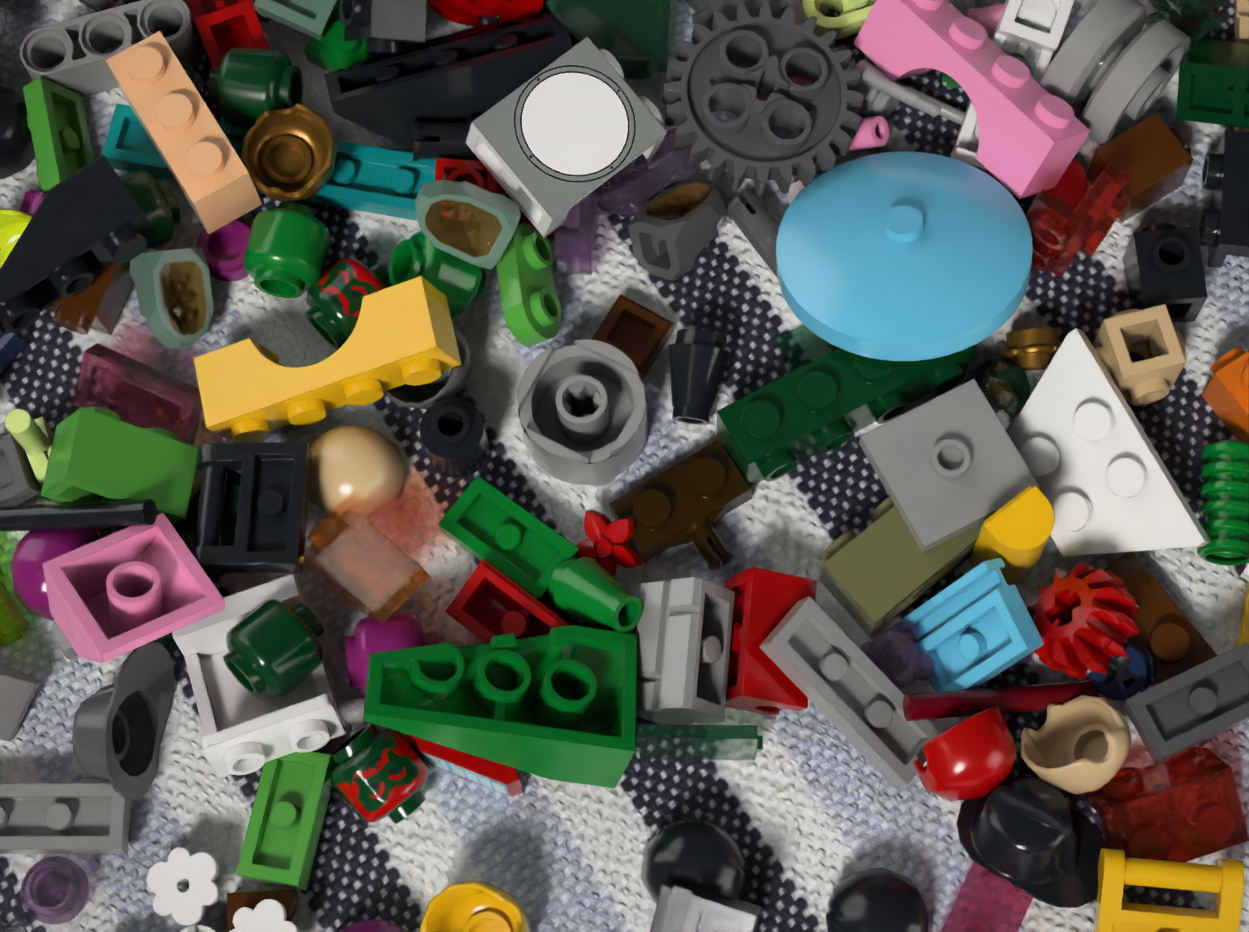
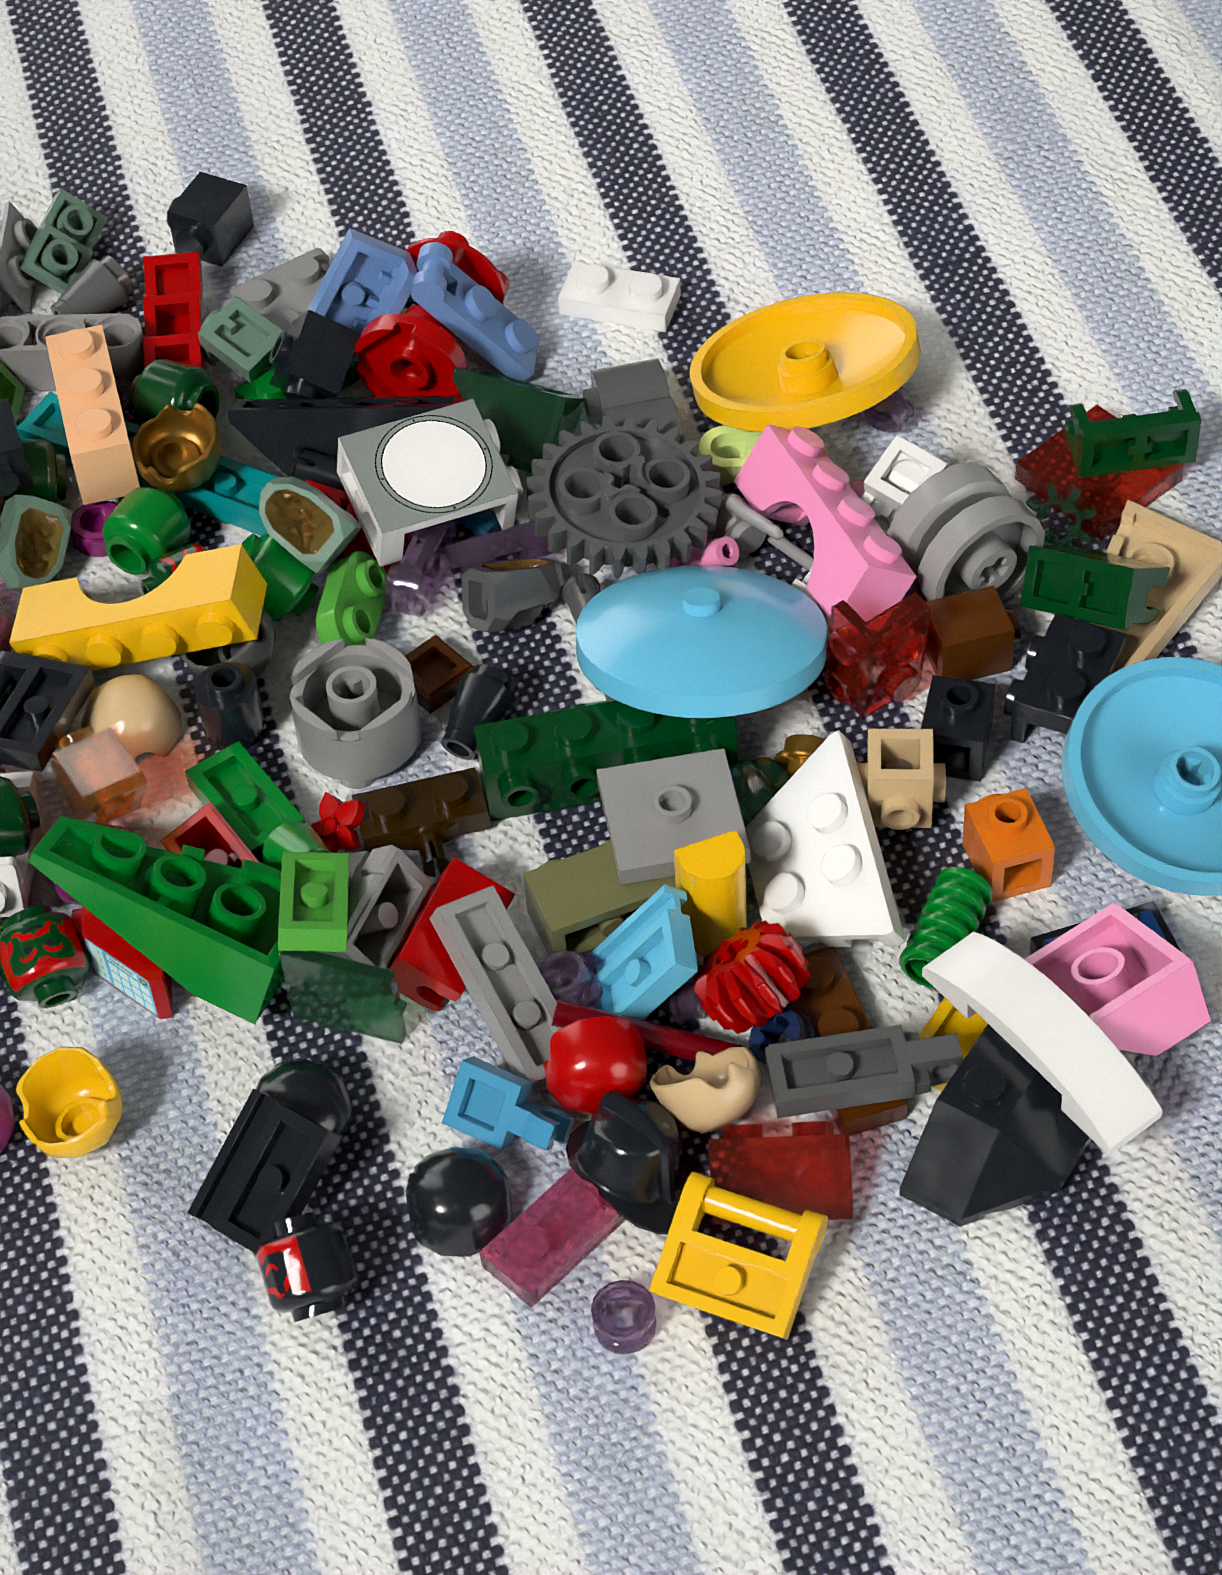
camera: 15 degrees right, 20 degrees down
none -> bright green plate [278,852,349,954]
none -> dark azure plate [442,1056,576,1151]

